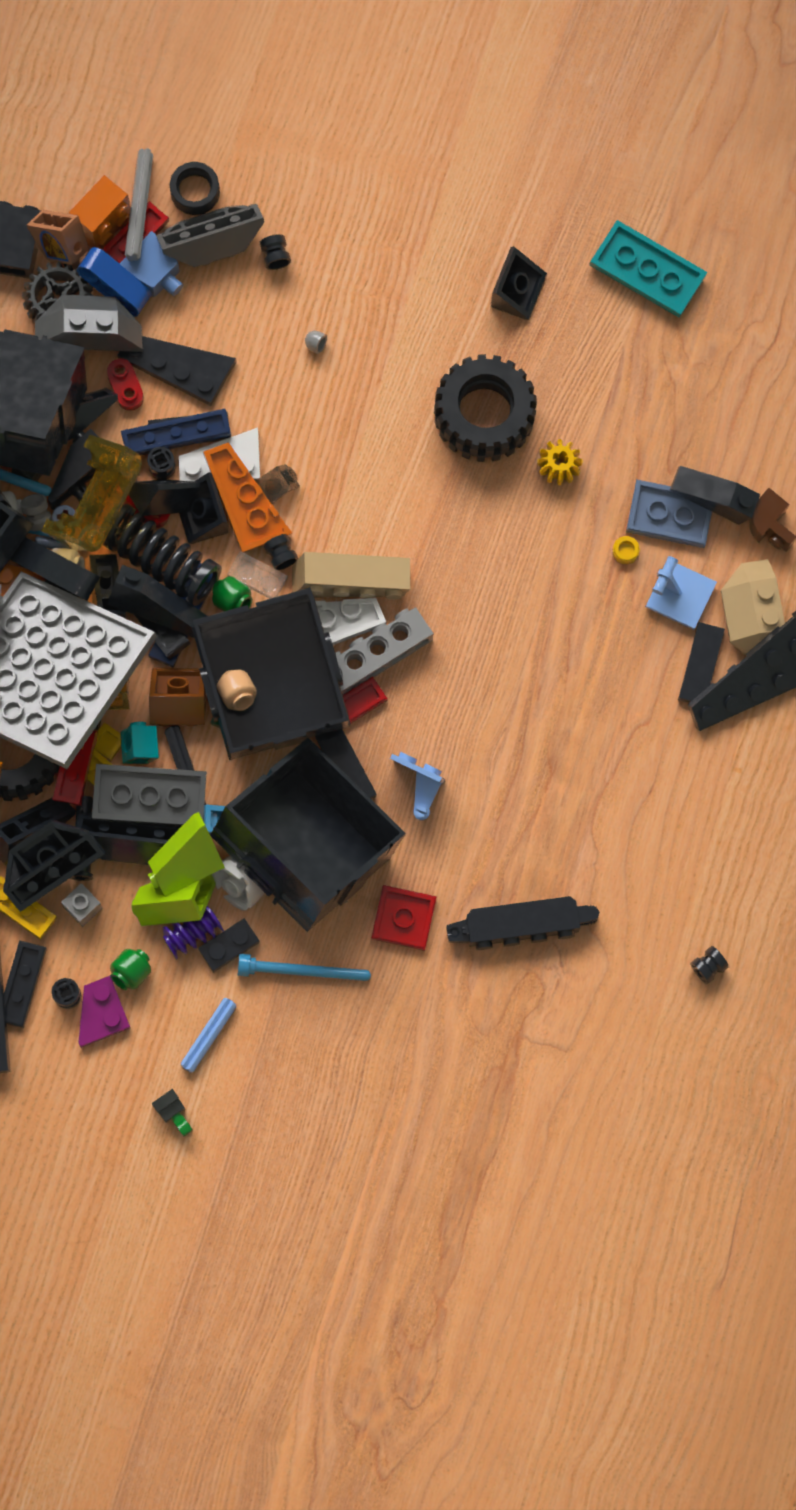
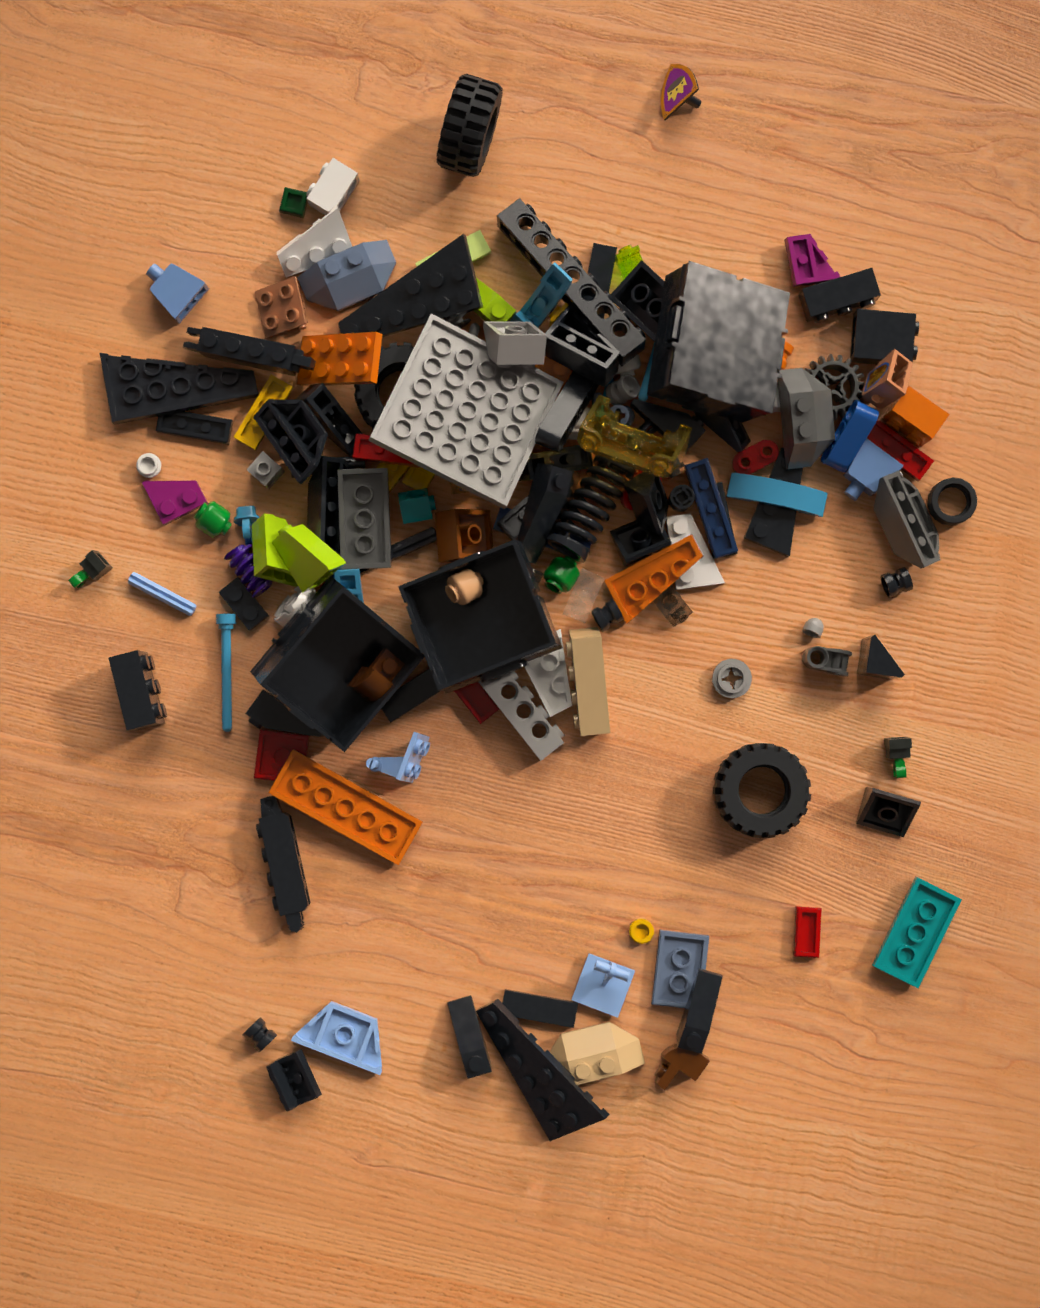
camera: 85 degrees right, 10 degrees up
black wheel [51,978,82,1009] -> none
light grey axle [125,148,153,261] -> none
yellow gear [537,439,583,486] -> none
none -> black brick [108,650,167,731]
none -> white plate [136,453,162,478]
none -> dark azure piece [234,506,260,545]
none -> black slope [245,689,324,737]
none -> black bracket [266,1049,322,1112]
none -> orange plate [268,749,423,865]
none -> light blue wing [291,1001,382,1075]
none -> reddish brown brick [347,648,405,702]
none -> black slope [447,995,492,1079]
none -> light grey gear [712,659,752,698]
none -> dark azure slope [726,473,828,517]
none -> red tile [793,906,822,958]
none -> dark grey piece [802,646,852,677]
none -> black slope [857,635,905,679]
none -> pearl dark grey piece [884,737,912,778]

